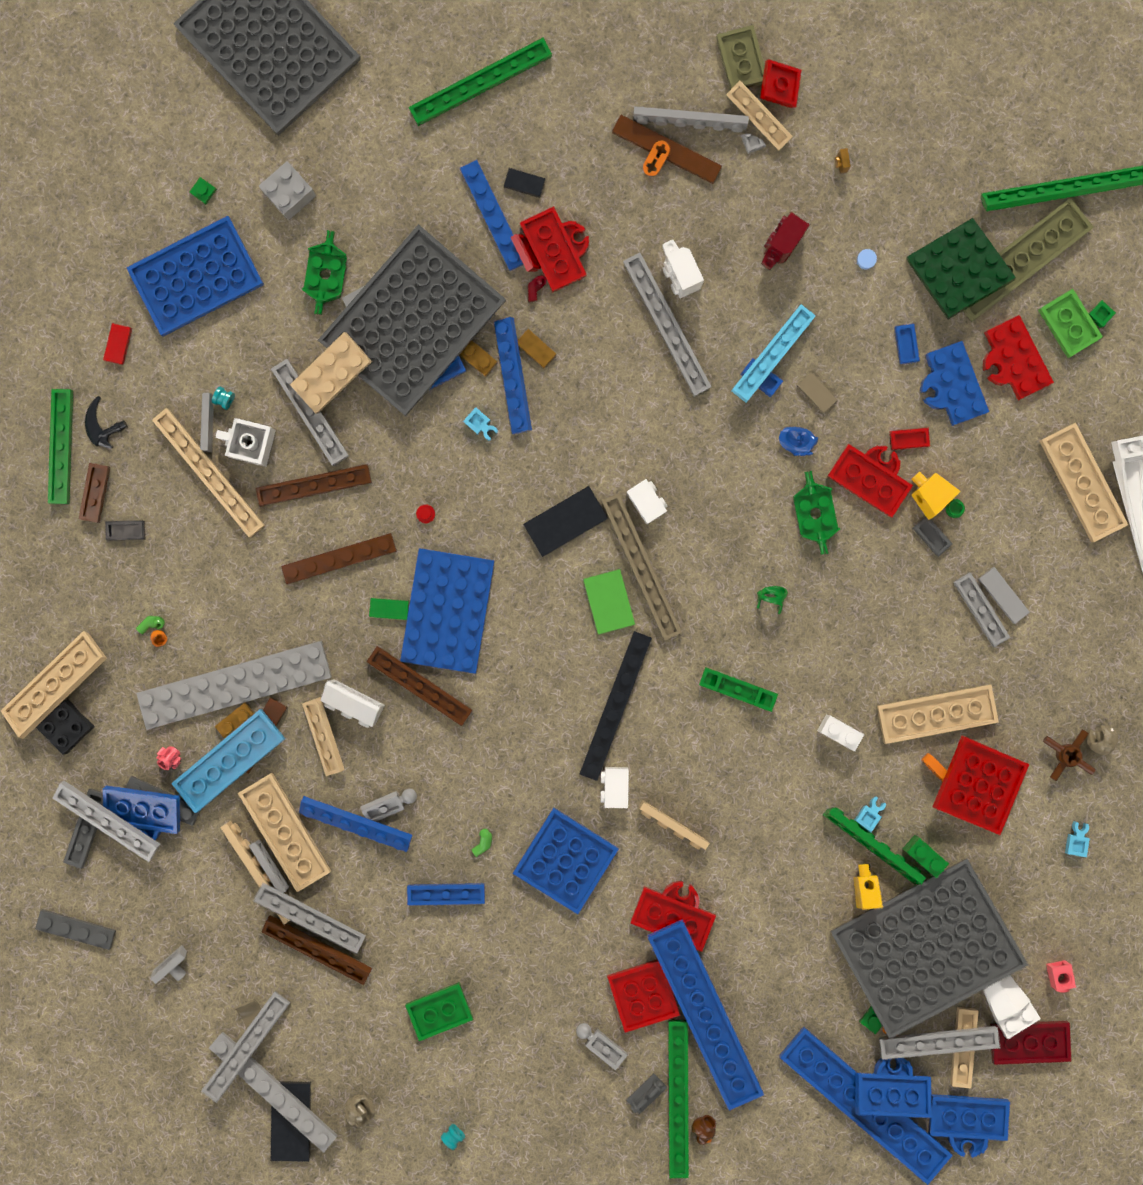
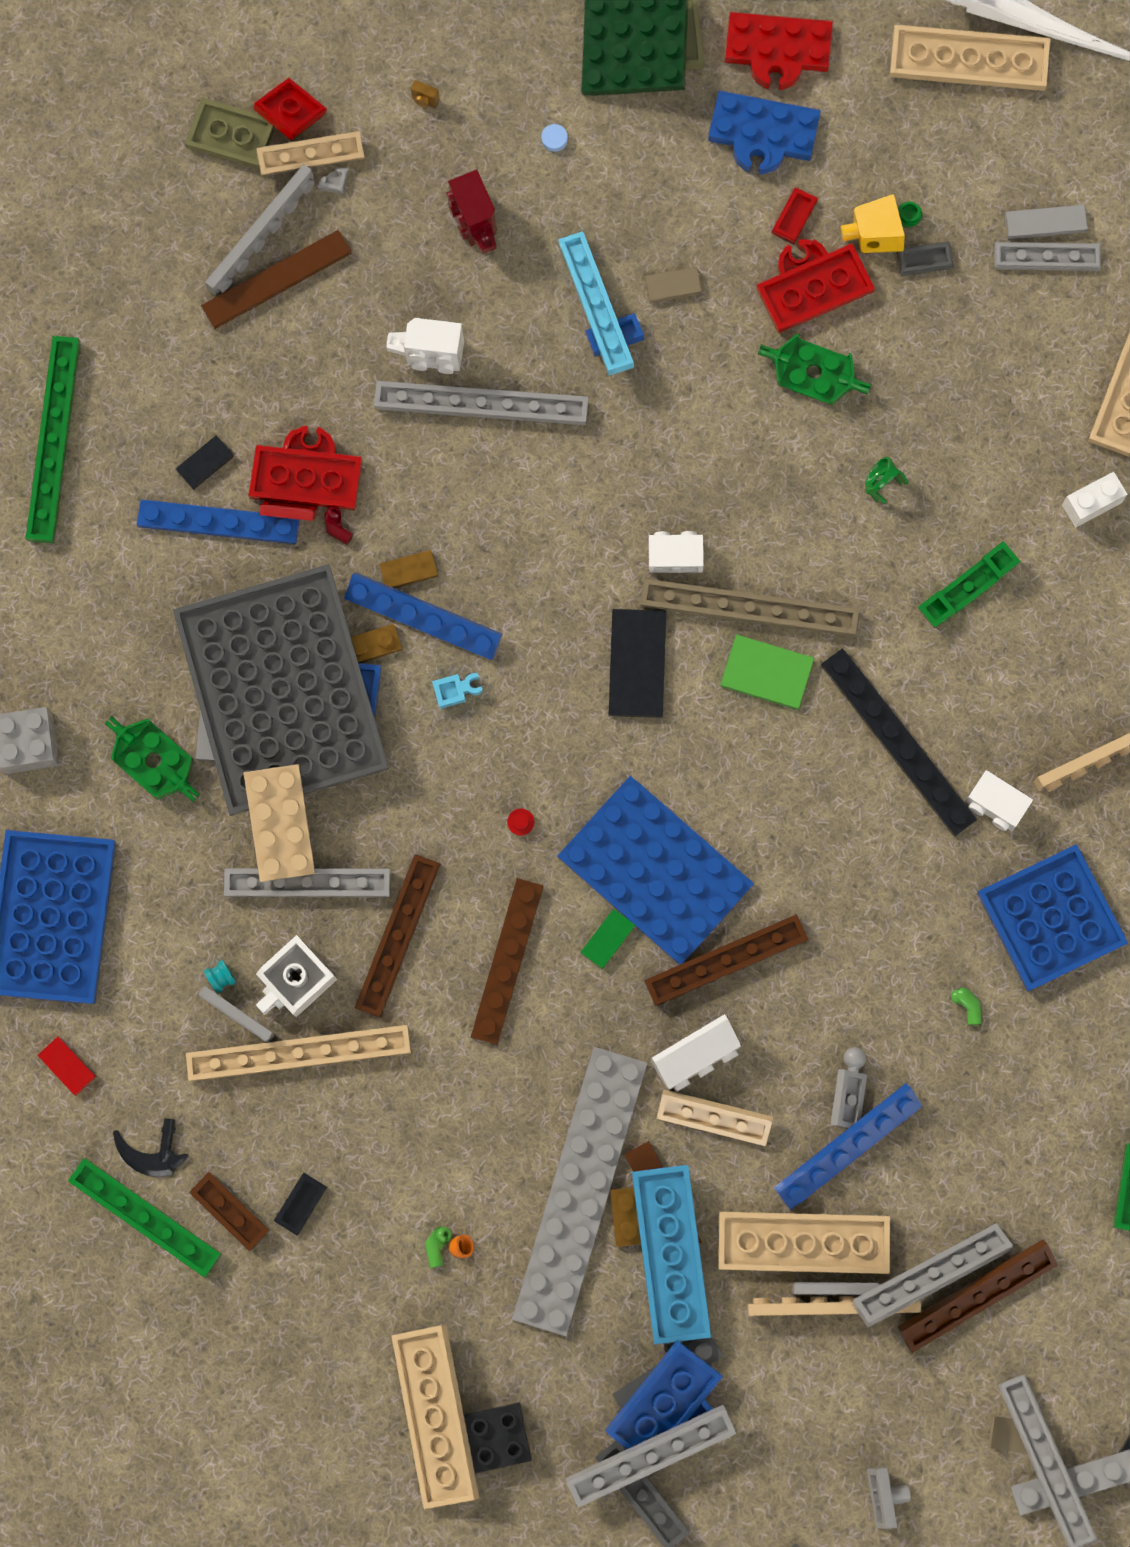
camera: 55 degrees left, 10 degrees down
coral gear [156,746,181,770] -> none
blue plate [407,883,485,905] -> none
orange beam [643,141,671,176] -> none
blue hat [779,427,818,456] -> none
blue tile [894,324,920,365] -> none

